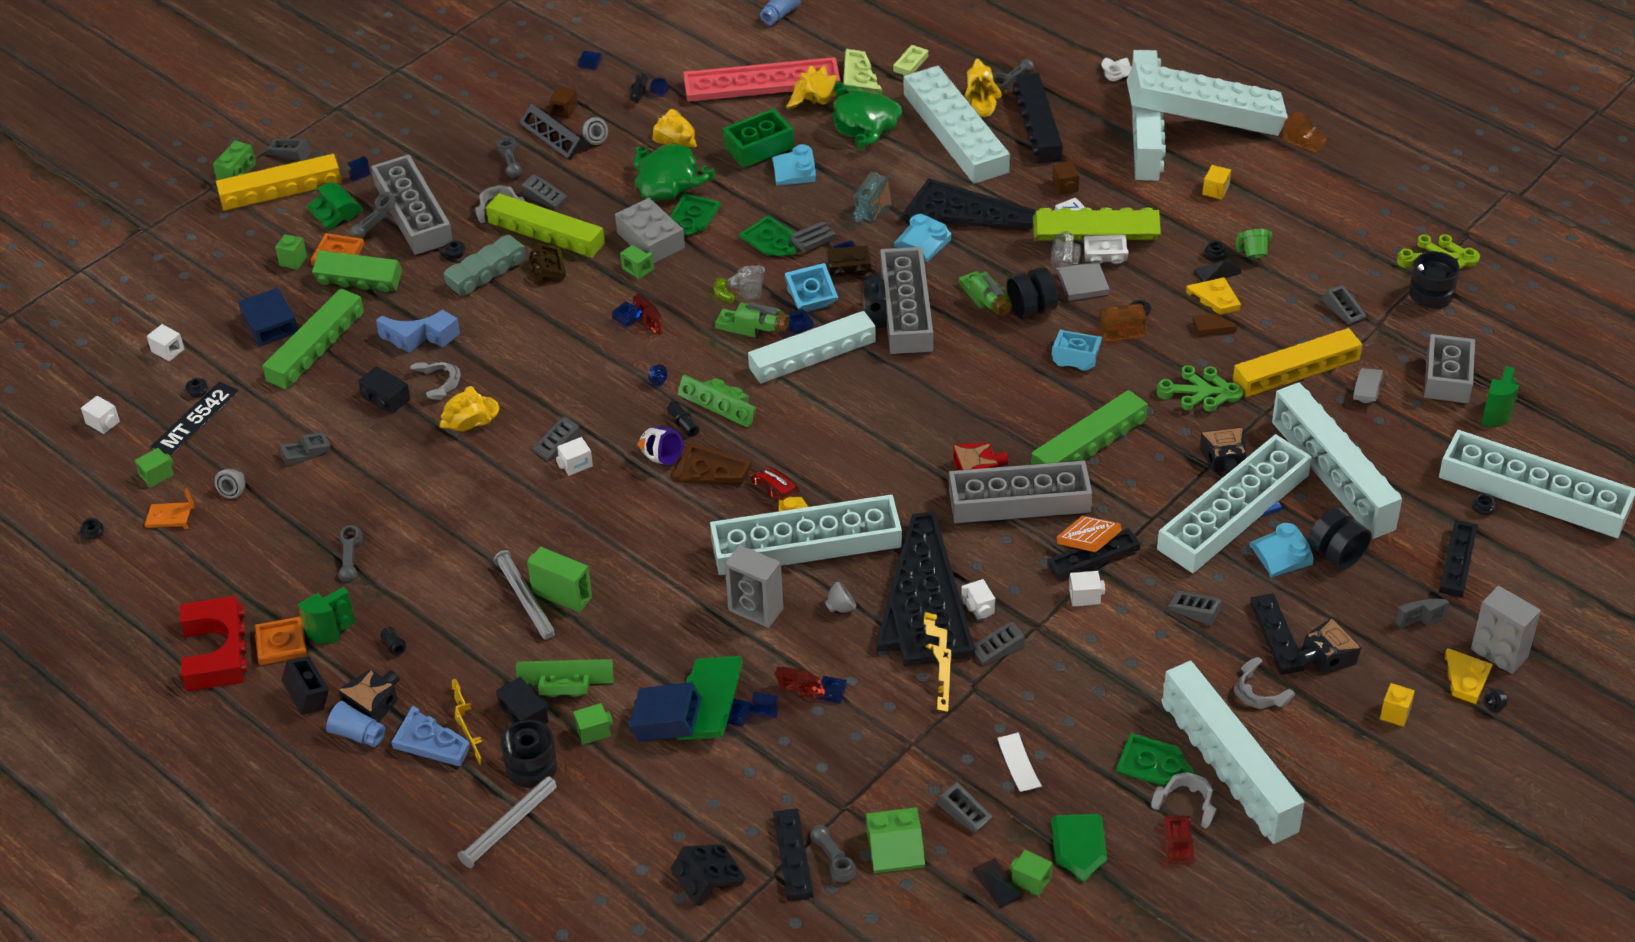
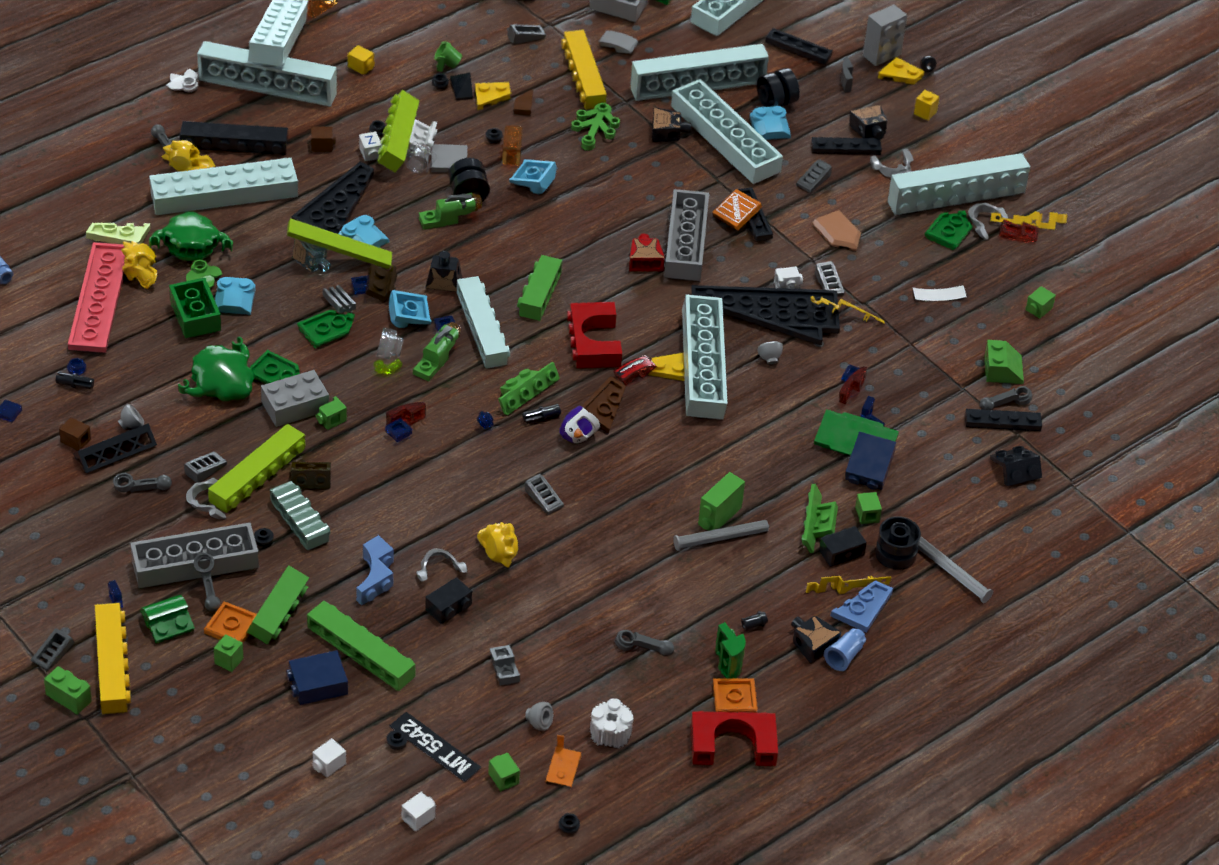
camera: 85 degrees left, 0 degrees up
black brick [281,656,329,714] -> none
white brick [556,437,593,476] -> none
yellow head [652,109,697,148] -> none
light grey brick [725,545,783,628] -> none
light grey brick [880,247,933,354] -> none
yellowish green plate [893,45,928,76] -> none
dark grey slope [936,782,993,833] -> none
black slope [973,858,1022,908] -> none
bright green brick [1031,390,1148,465] -> none
green tile [1051,814,1107,883] -> none
white brick [1069,571,1105,606] -> none
black plate [1472,493,1496,515] -> none
none -> bright green plate [186,260,222,288]
none -> lime tile [287,218,392,269]
none -> bright green brick [517,255,562,321]
none -> red arch [567,302,622,368]
none -> white brick [590,698,633,749]
none -> nougat tile [812,210,861,251]
none -> yellow piece [991,212,1067,230]

